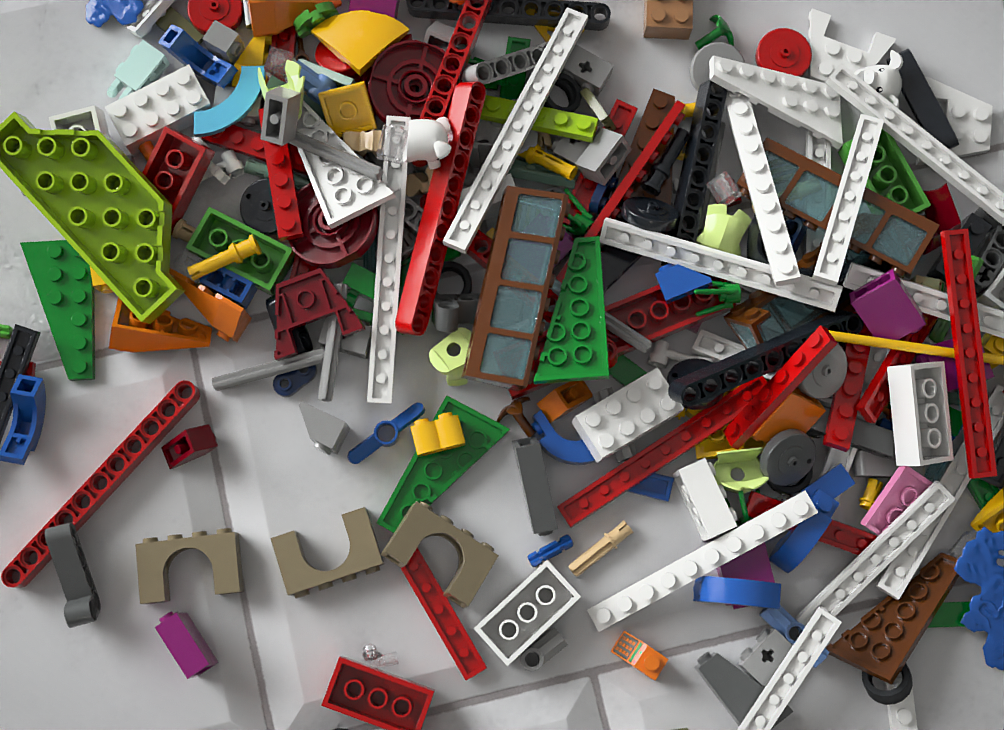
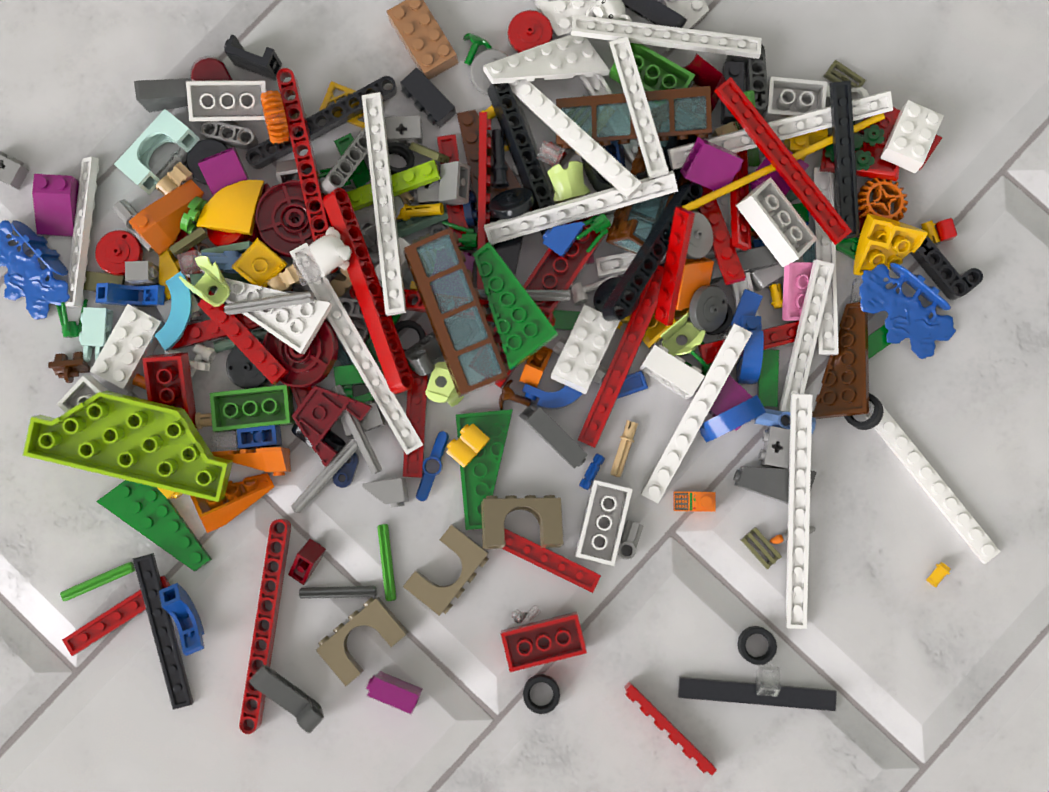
camera: 25 degrees left, 5 degrees up
yellow pin [187,234,262,281] -> none
light grey brick [261,86,301,146] -> none
none -> reddish brown hips [48,352,90,383]
none -> green plant [56,299,88,338]
none -> olive tile [169,227,208,257]
none -> dark grey axle [299,586,377,599]
none -> bright green axle [377,524,396,601]
none -> black brick [400,67,456,128]
none -> red plate [403,366,428,478]
none -> green tile [757,349,779,407]

